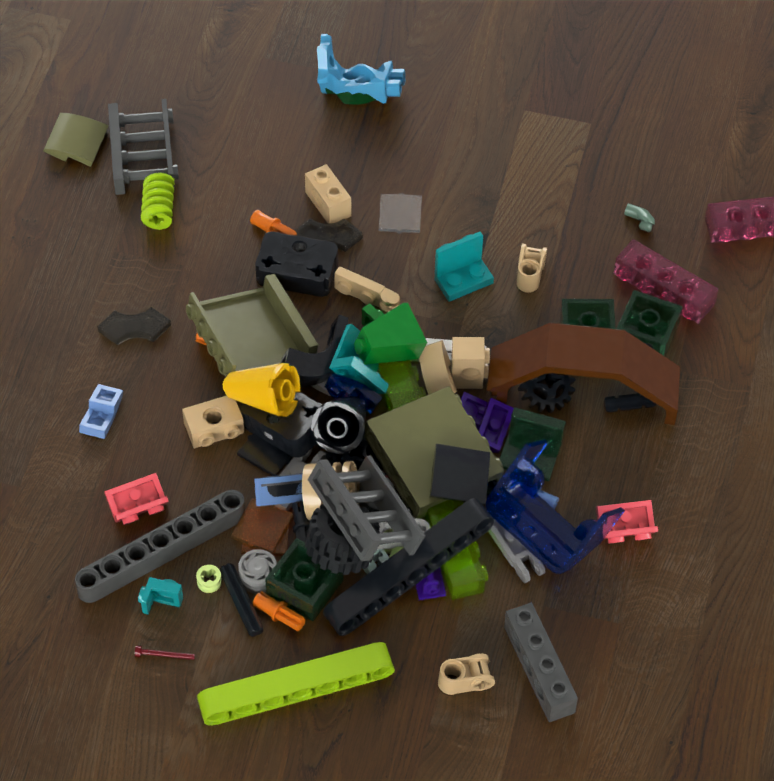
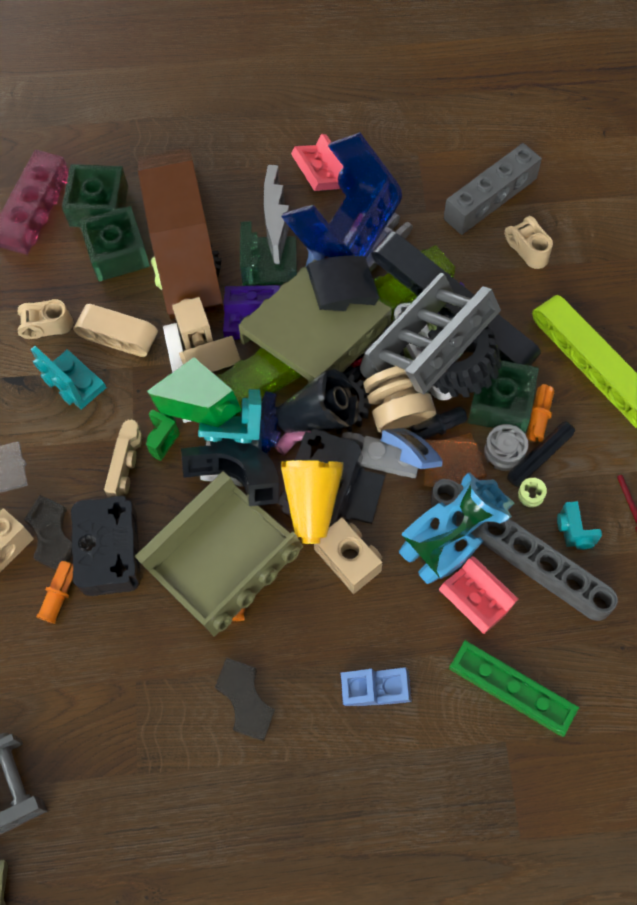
camera: 105 degrees left, 10 degrees up
lime piece [141,173,175,230] -> none
none -> tan beam [73,304,158,357]
none -> light grey slope [264,165,290,264]
none -> dark azure hips [399,473,514,584]
none -> green tile [449,640,579,737]

